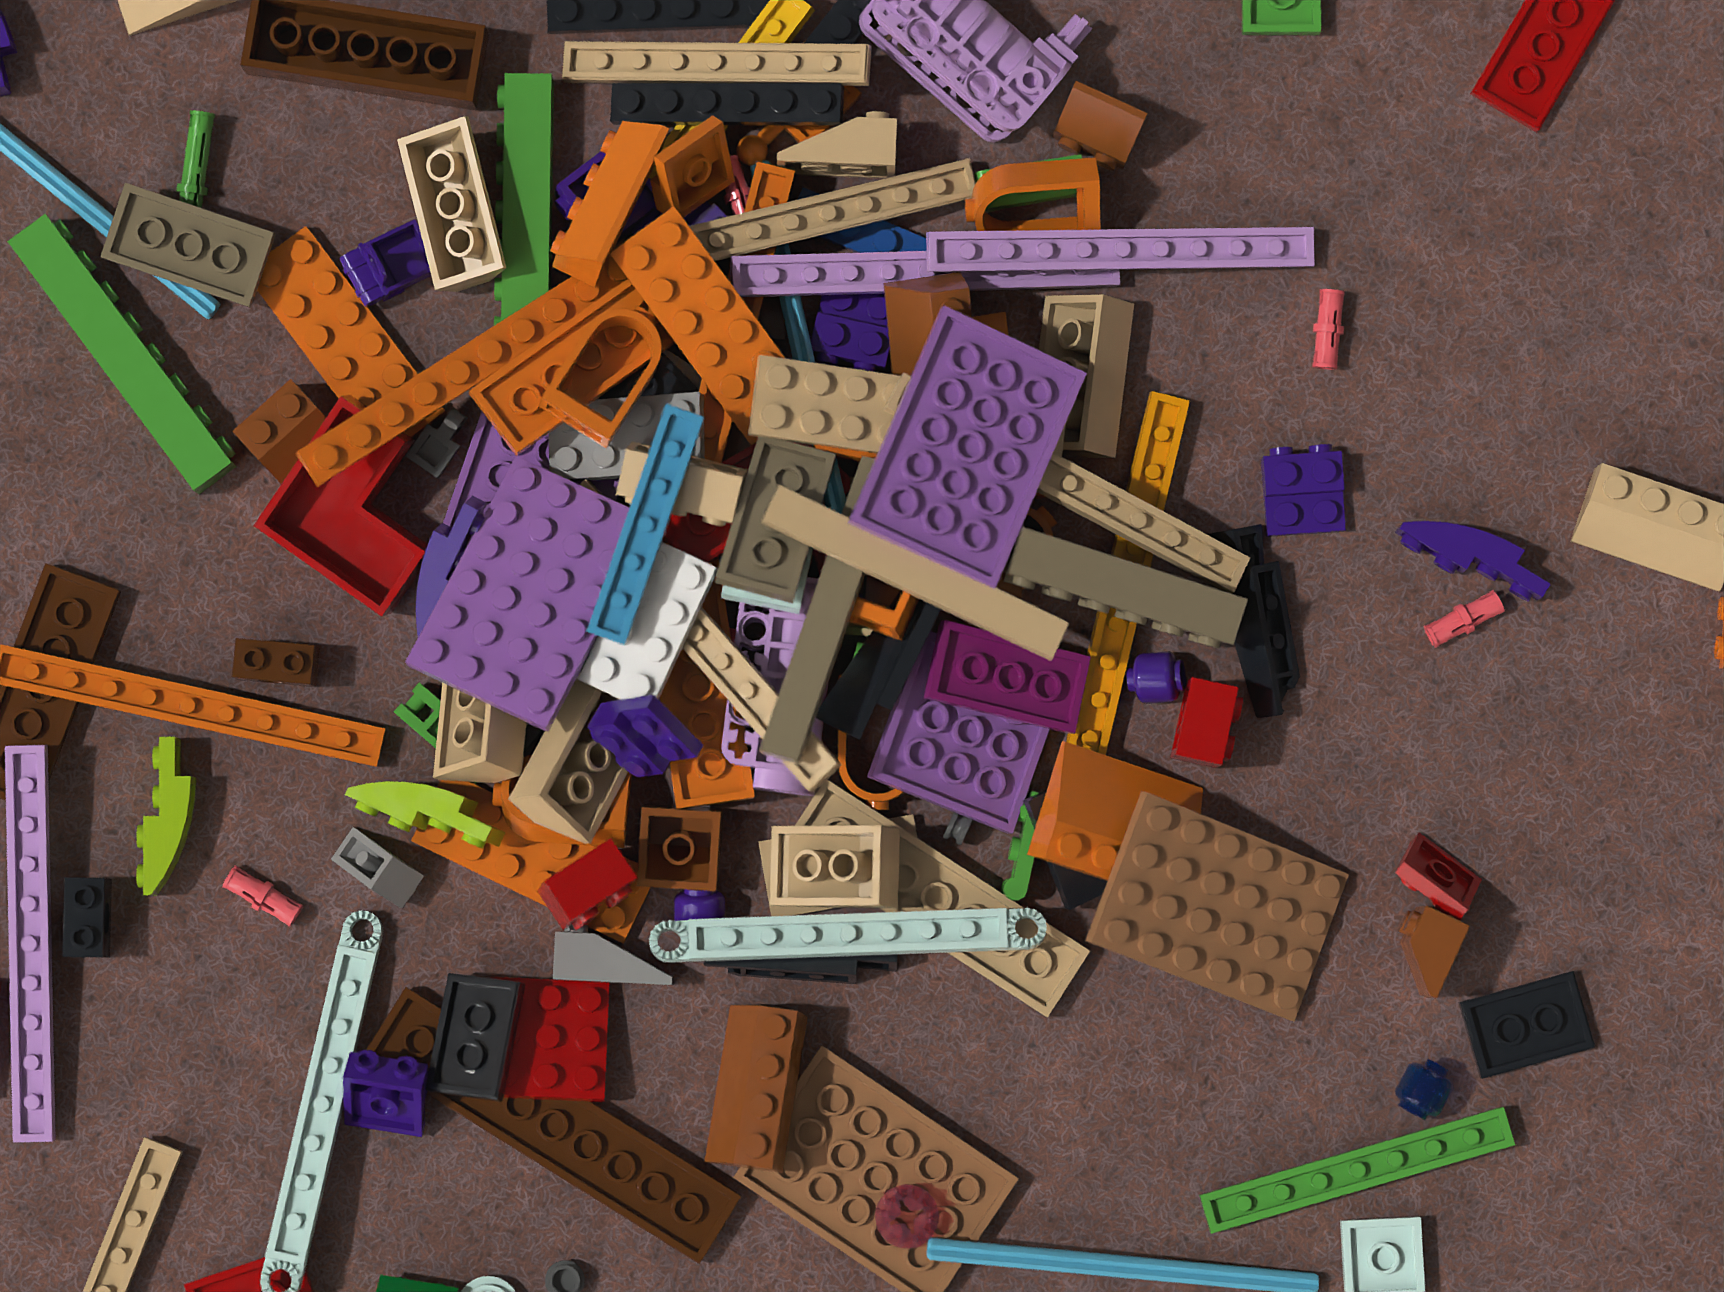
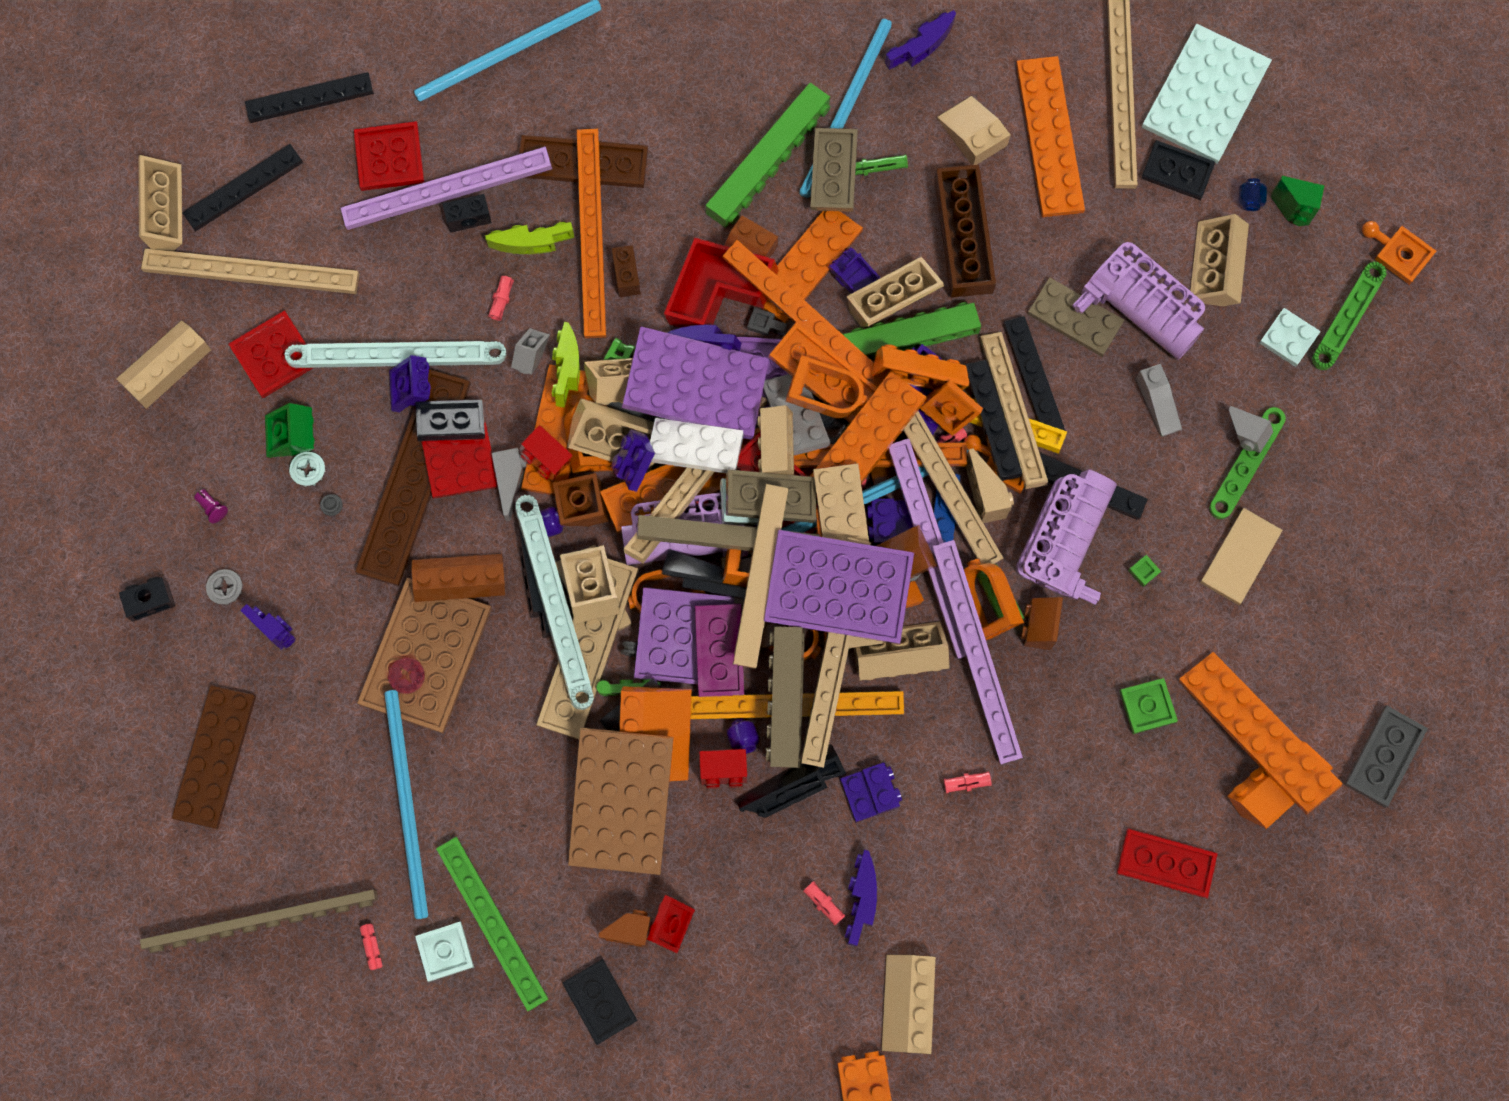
camera: 75 degrees right, 10 degrees down
dark azure plate [586,404,705,645] -> none
clear blue head [1395,1059,1454,1120] -> none

